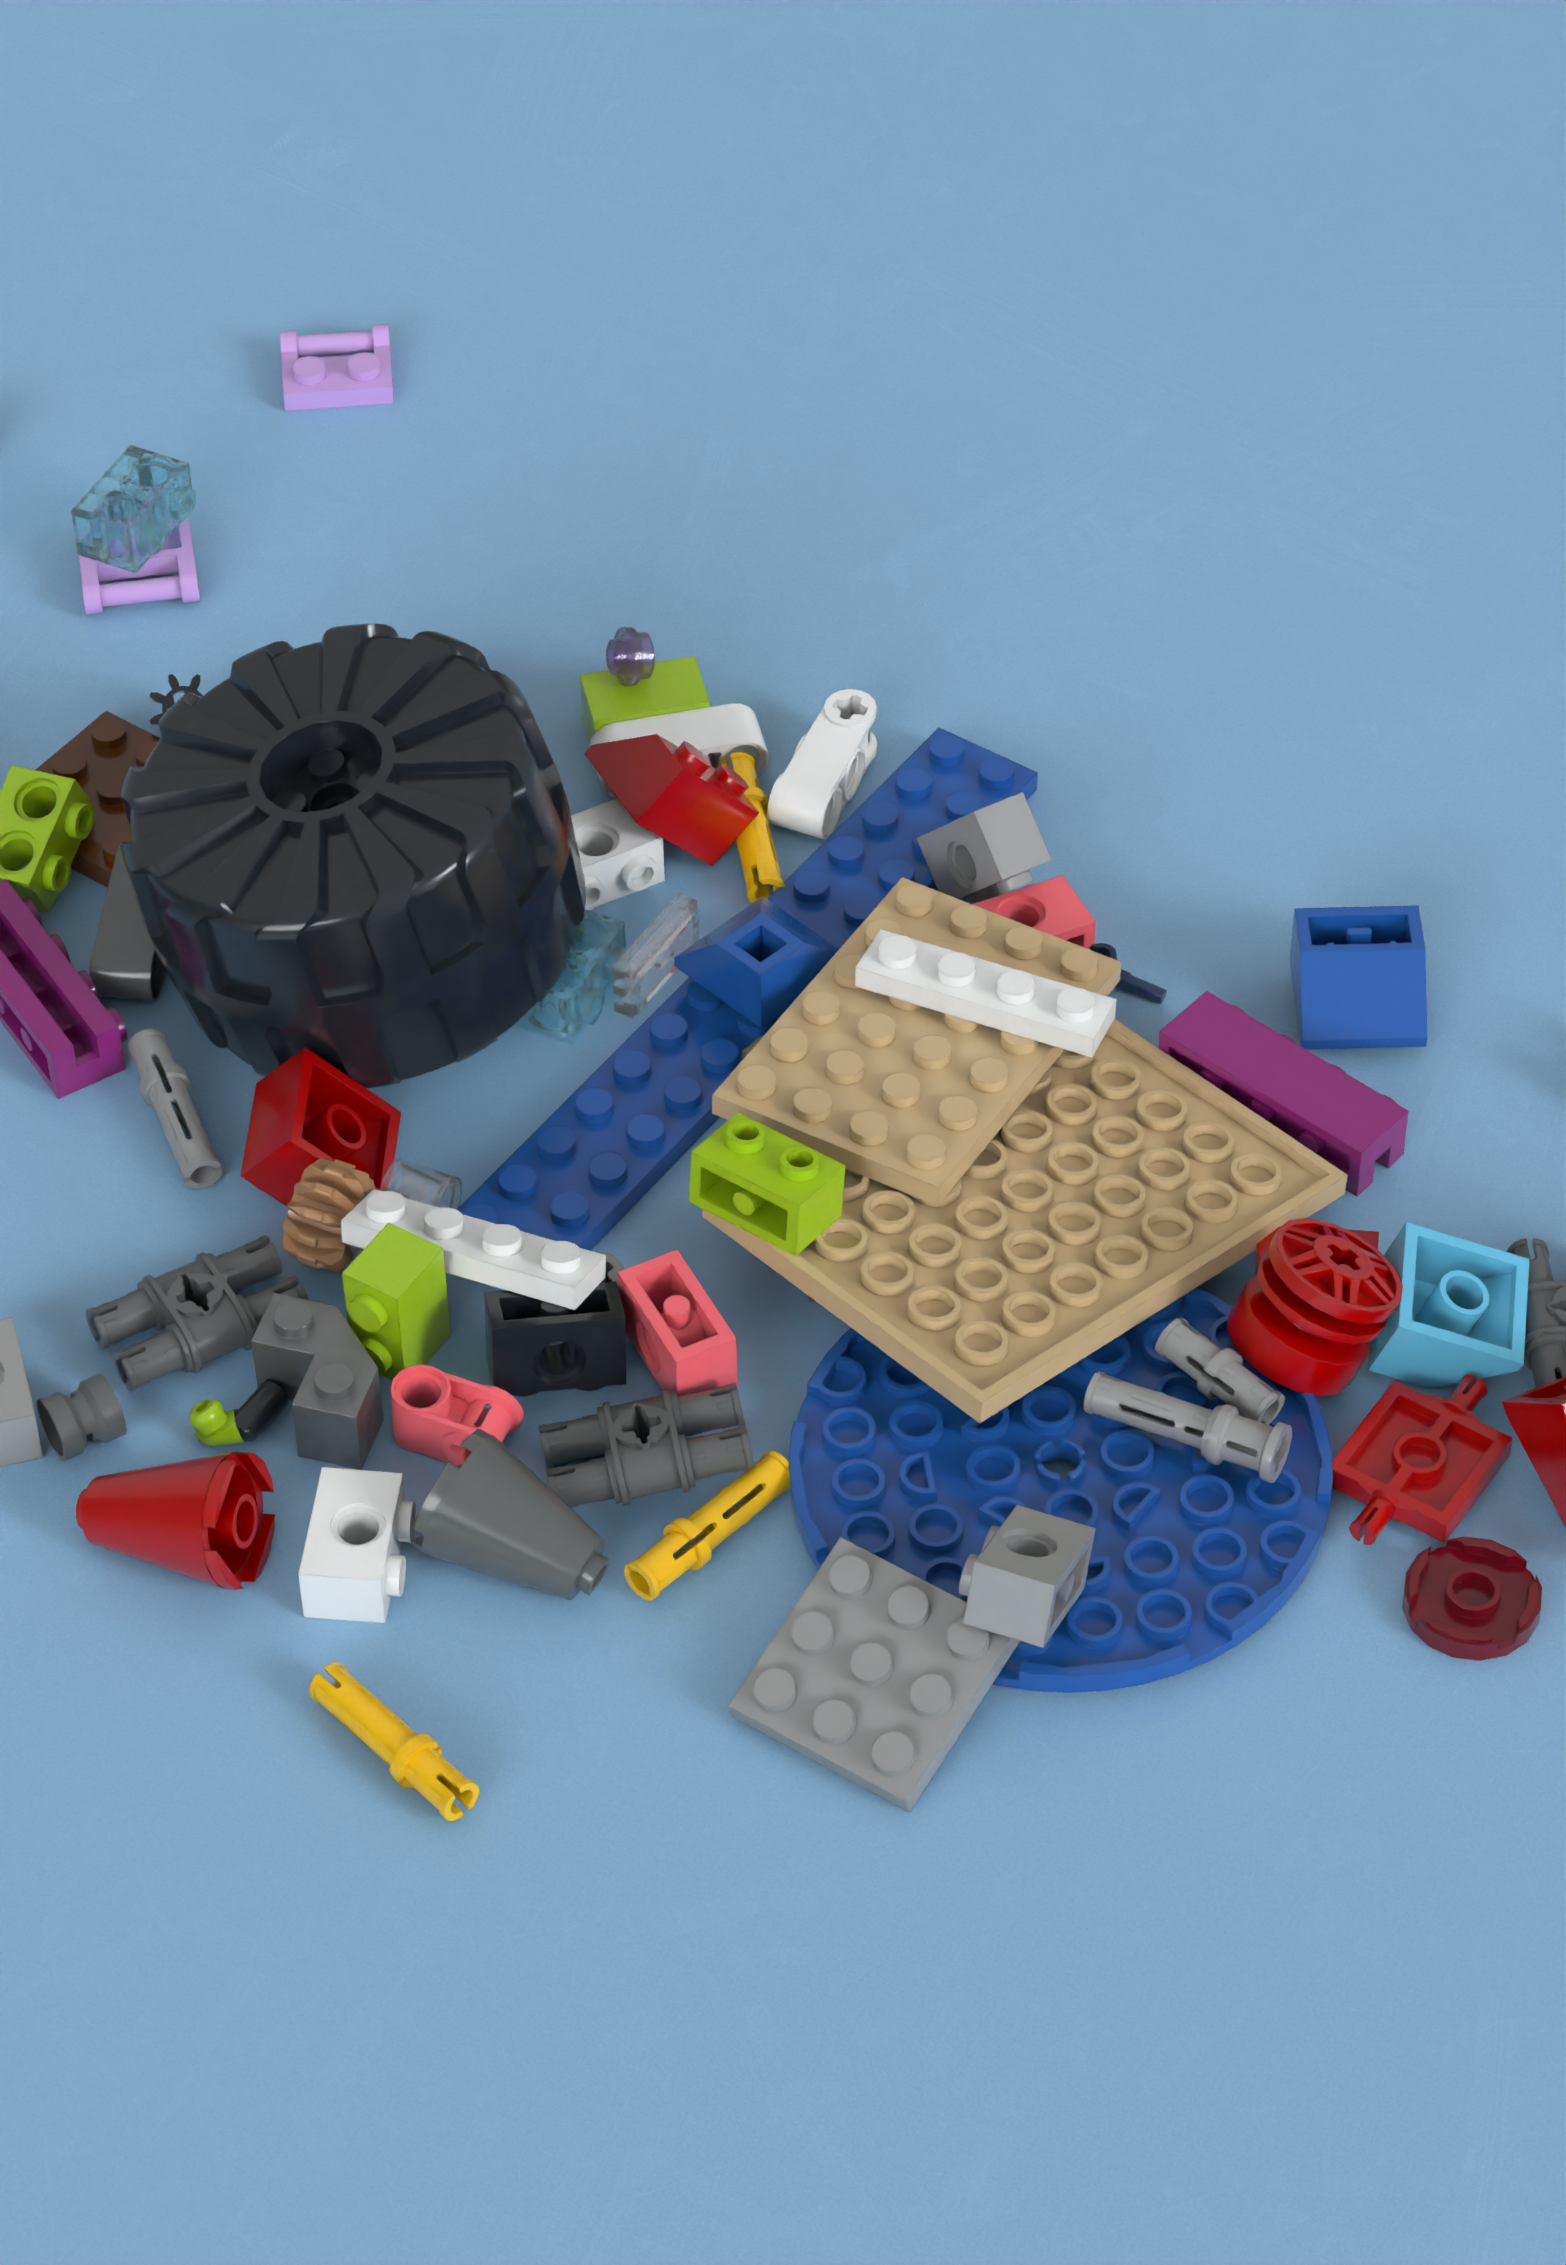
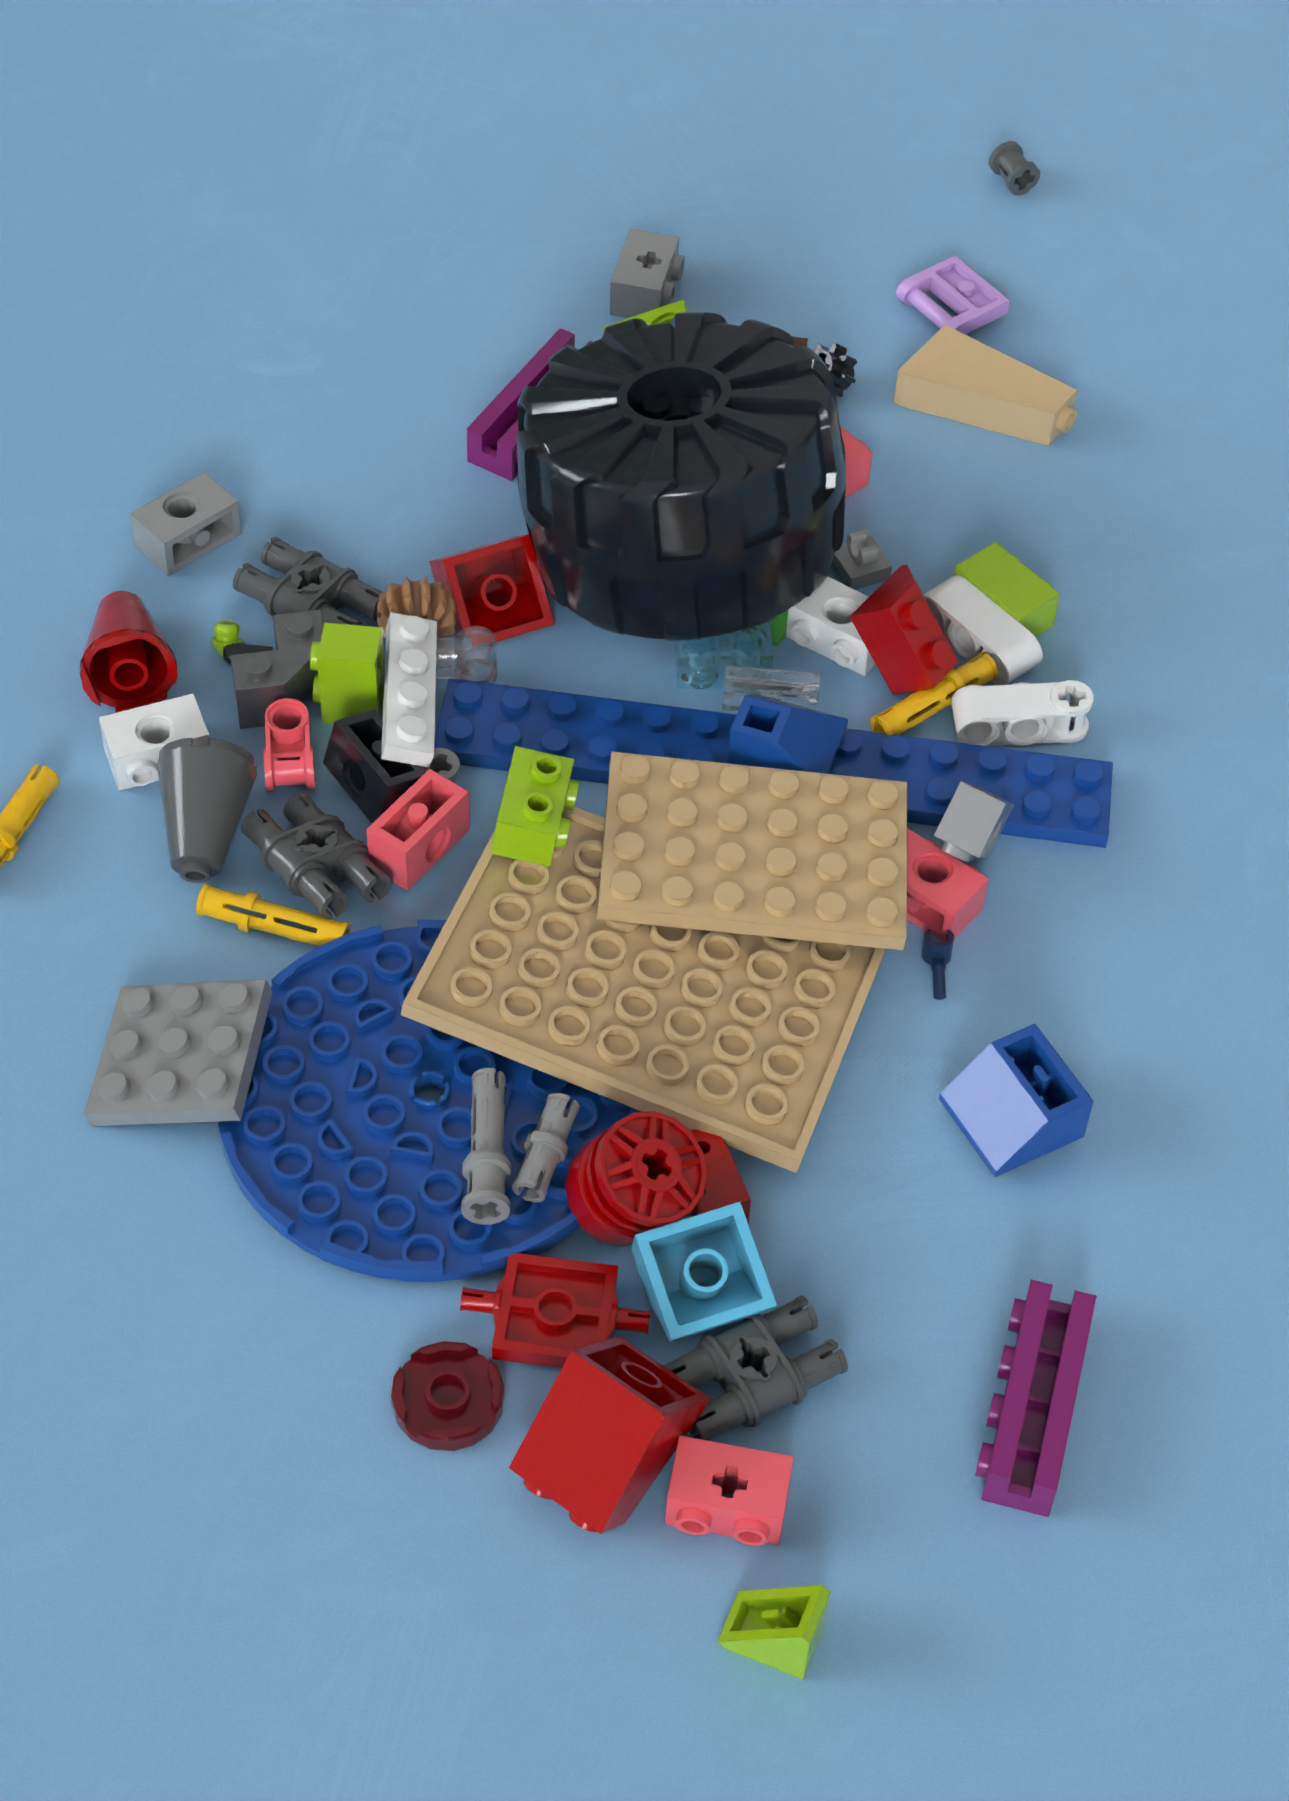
camera: 60 degrees right, 5 degrees up
dark grey wheel [37,1374,127,1461] -> none
clear light blue brick [71,445,196,573] -> none
light grey pin [128,1028,223,1189] -> none
lavender plate [280,324,394,411] -> none
clear purple plate [606,627,655,686] -> none
white plate [855,929,1117,1057] -> none
light grey brick [959,1505,1096,1648] -> none
magenta brick [1159,991,1409,1197] -> none
none -> tan slope [894,325,1078,446]

